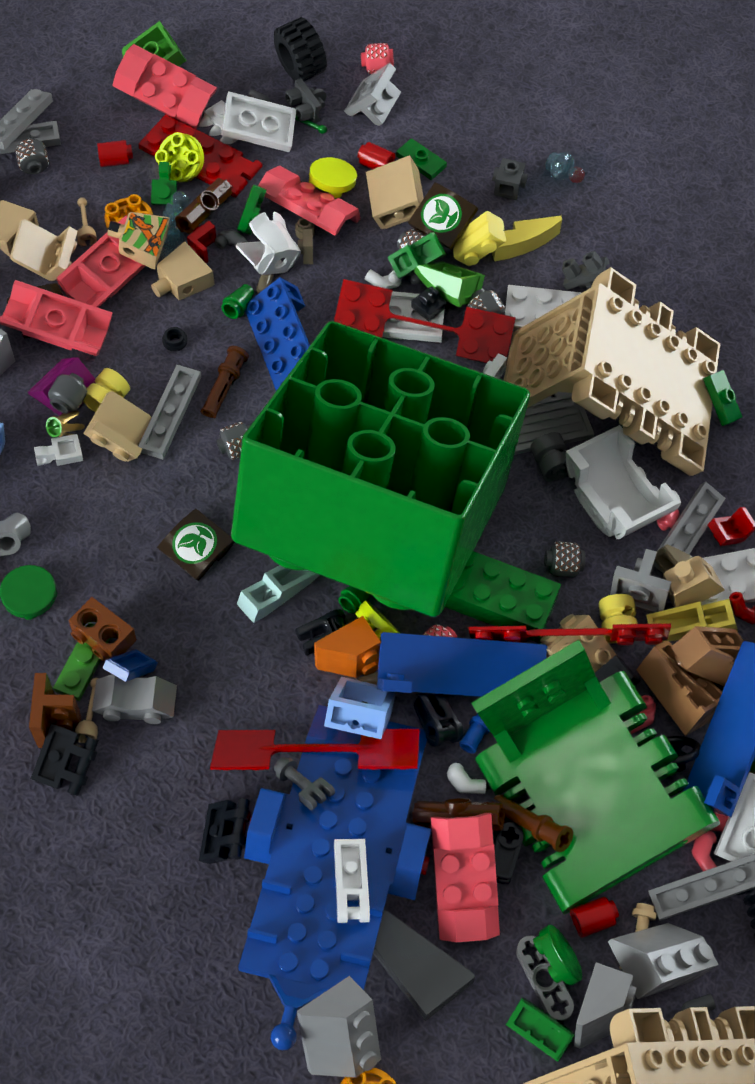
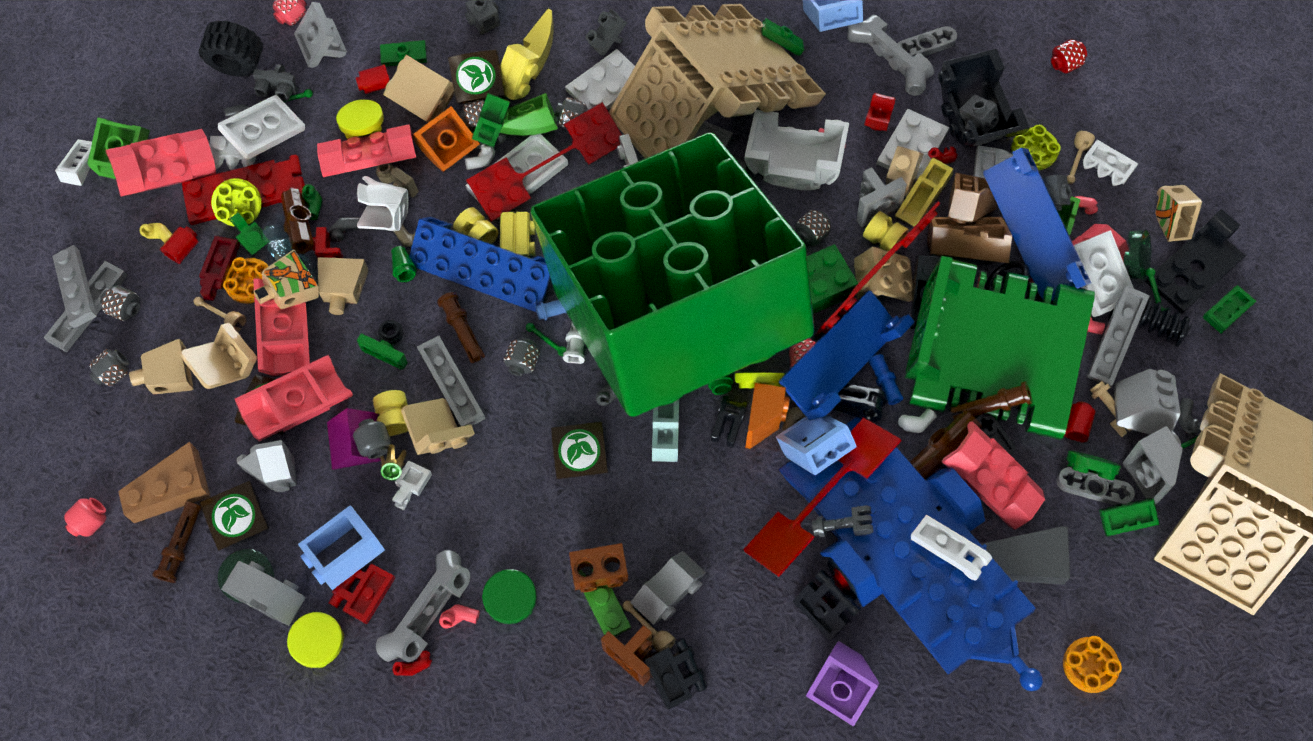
camera: 45 degrees left, 5 degrees up
blue tile [103,649,158,682] -> none
green tile [237,184,267,235] -> none
light grey slope [297,976,381,1078] -> none
black tile [411,286,447,321] -> none
light grey plate [654,482,726,573] -> none
dark tan slope [655,544,693,572] -> none
none -> white slope [55,139,92,186]
none -> light yellow arm [139,223,172,243]
none -> dark red hinge [199,236,240,301]
none -> green arm [302,184,323,220]
none -> green plate [357,333,408,370]
none -> orange slope [412,106,480,172]
none -> light yellow wheel [453,207,499,244]
none -> medium lavender slope [806,641,880,726]

